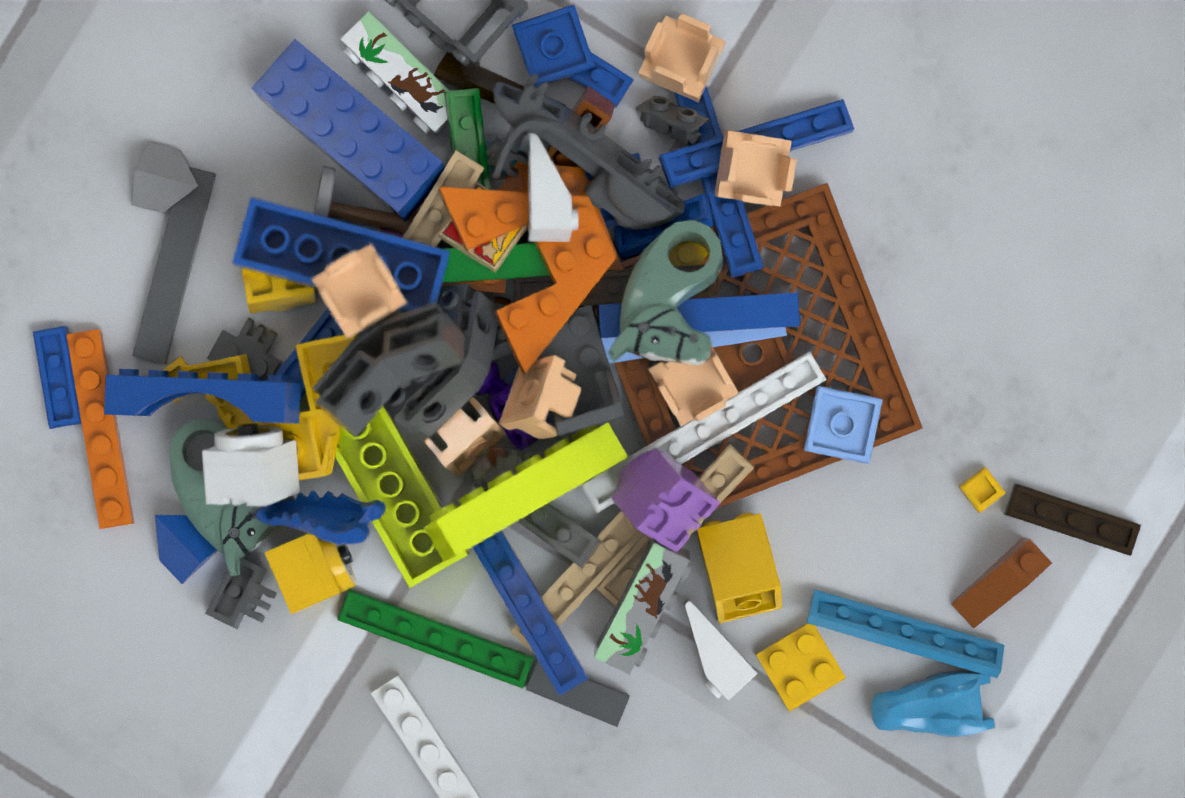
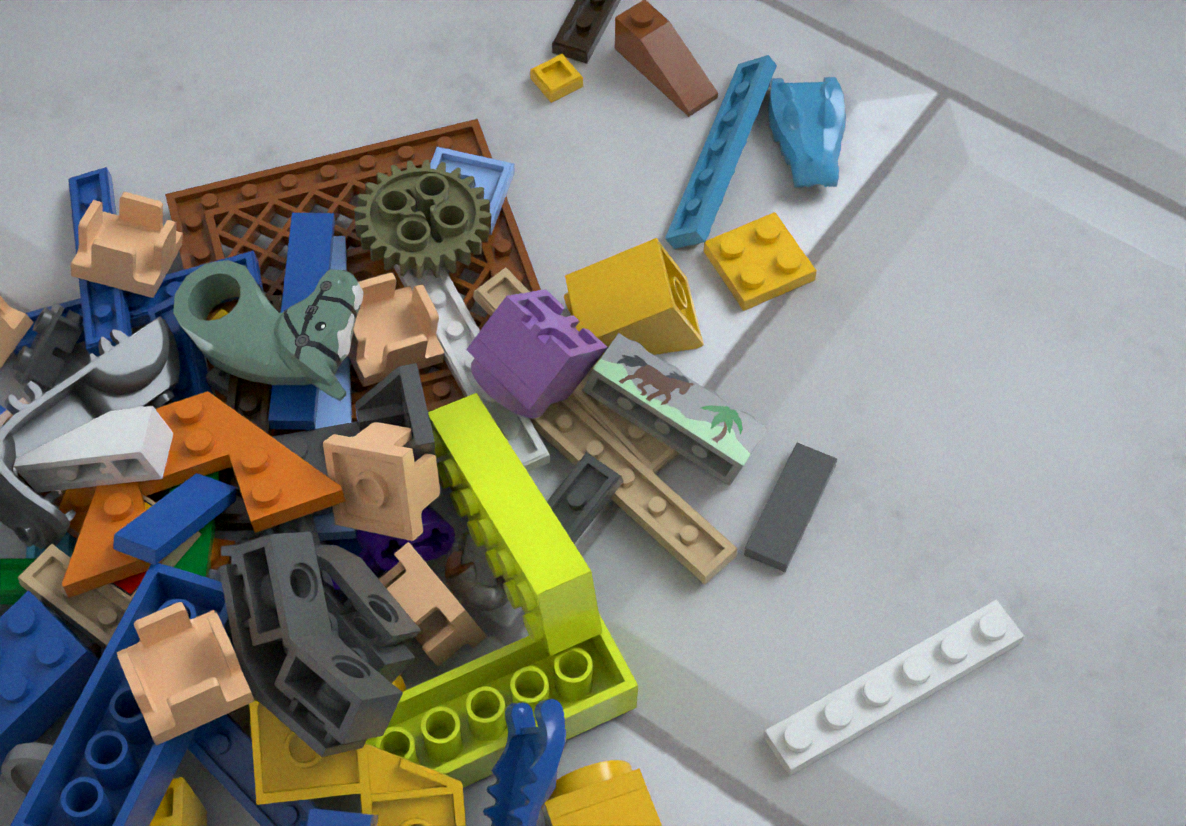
camera: 80 degrees left, 30 degrees down
green tile [337,589,534,689] -> none
blue plate [473,530,589,696] -> none
white slope [684,599,758,701] -> none
none -> blue tile [113,473,237,565]
none -> olive gear [354,159,491,279]

